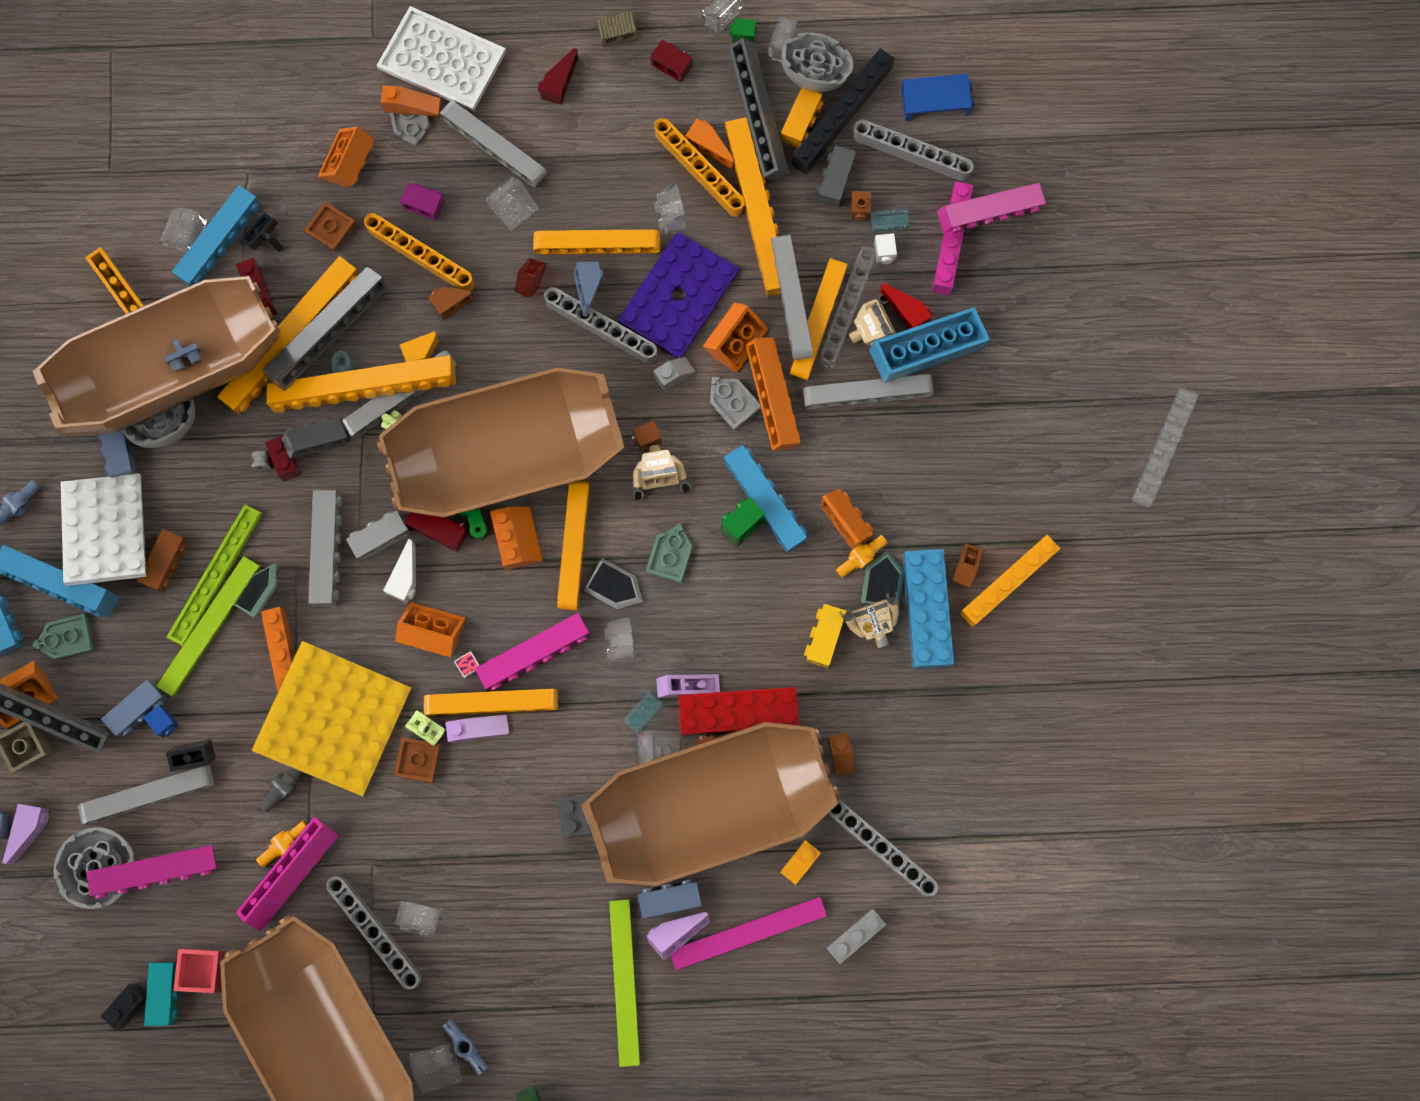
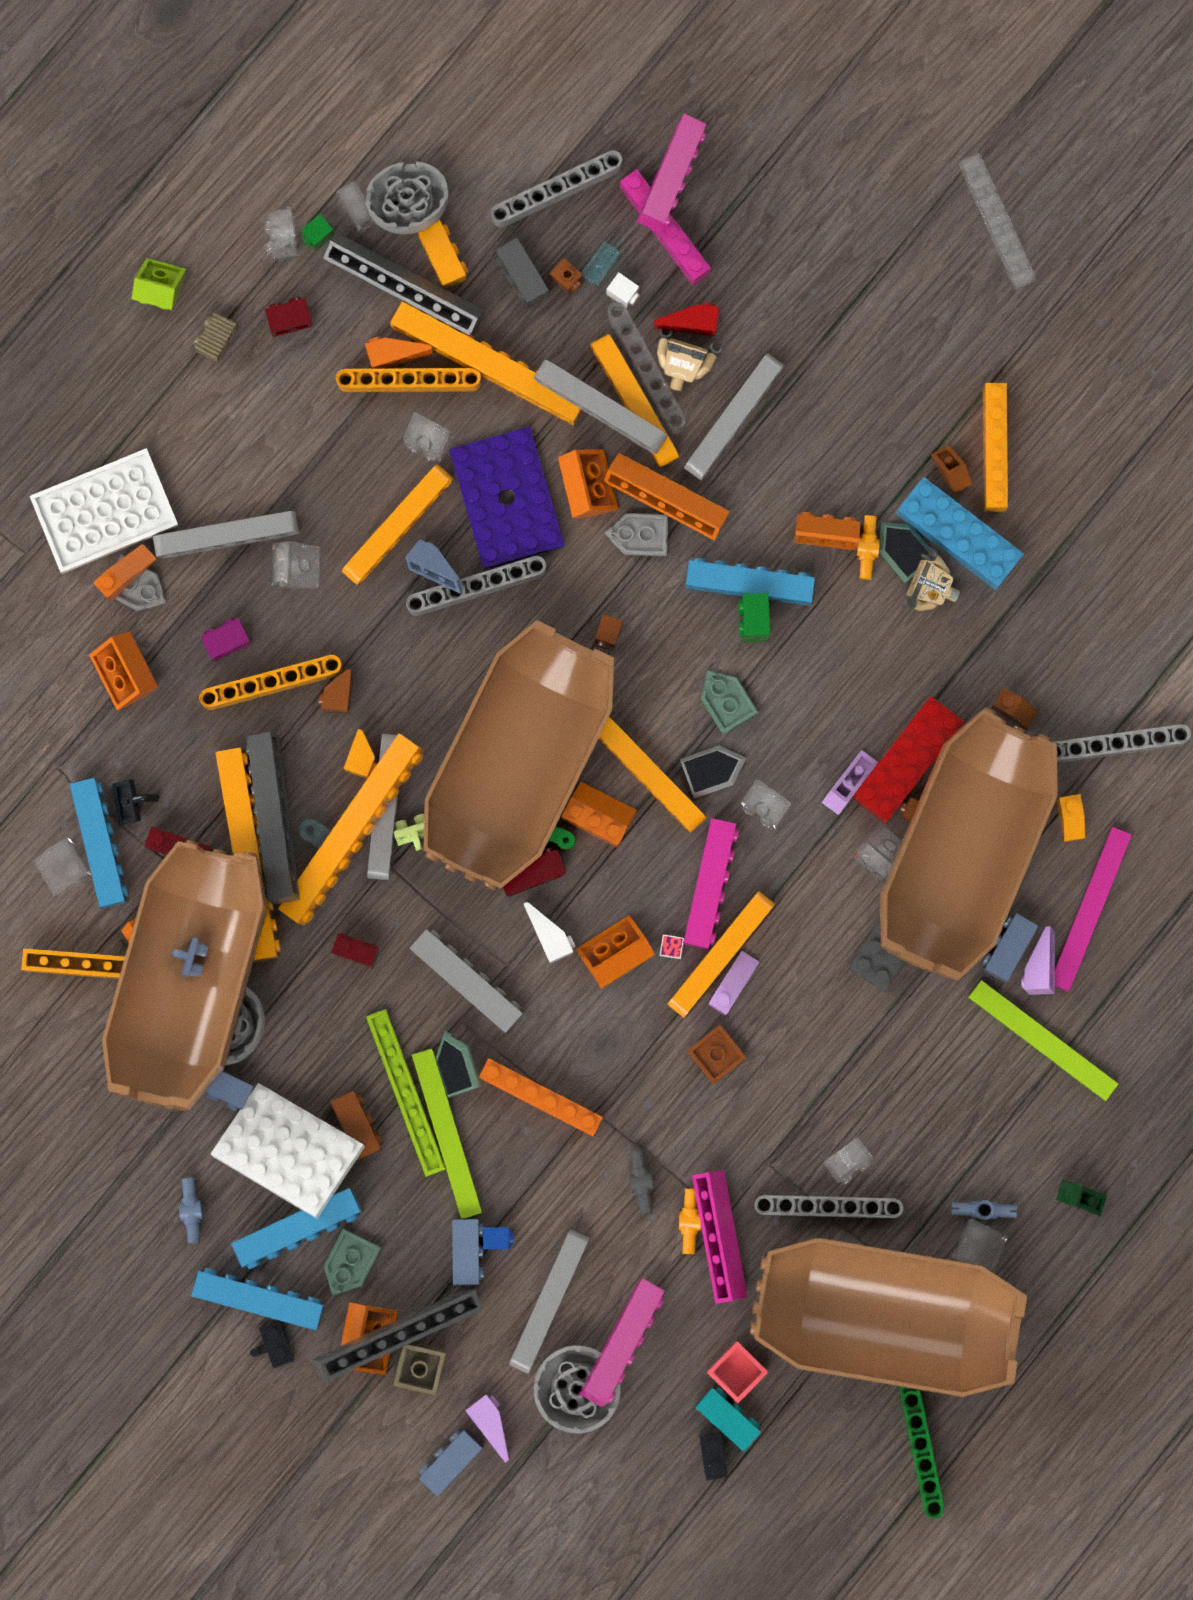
camera: 50 degrees left, 5 degrees up
black brick [166,739,216,772] -> none
light grey wheel [251,451,271,471] -> none
yellow plate [251,641,411,796] -> none
dark grey brick [282,418,347,459] -> none
dark orange plate [304,202,356,252] -> none
light grey brick [346,511,411,562] -> none
yellowish green hips [405,710,446,746] -> none
clear red slope [515,258,547,297] -> none
dark red slope [538,48,579,105] -> none
clear light blue plate [622,691,663,734] -> none
tan torso [633,445,691,500] -> none
light grey slope [653,357,696,392] -> none
black brick [792,48,895,175] -> none
yellow brick [804,604,846,668] -> none
light grey brick [826,909,886,964] -> none
dark azure brick [869,307,990,383] -> none
blue panel [901,74,974,121] -> none

